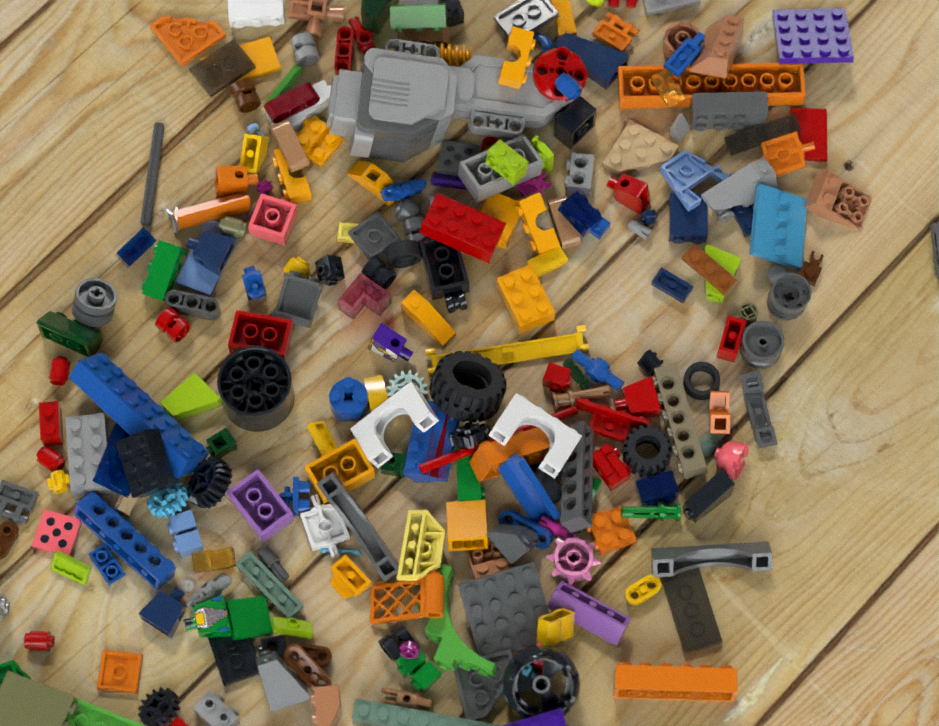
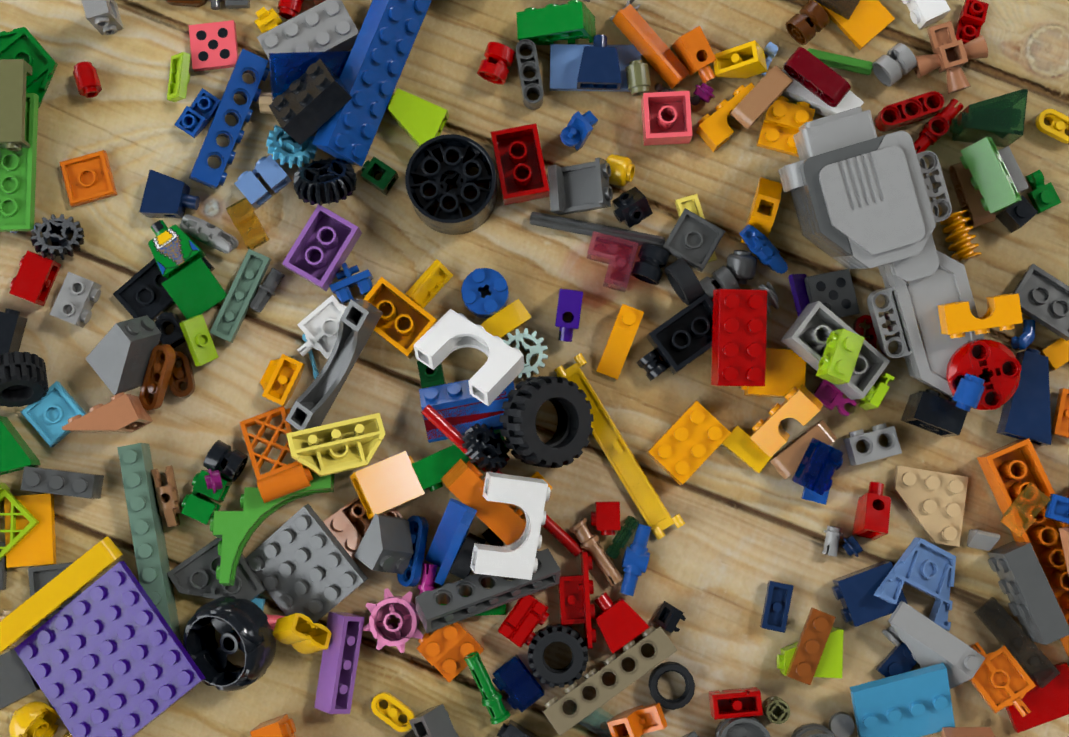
camera: 70 degrees right, 15 degrees up
none -> dark grey axle [530,212,665,248]

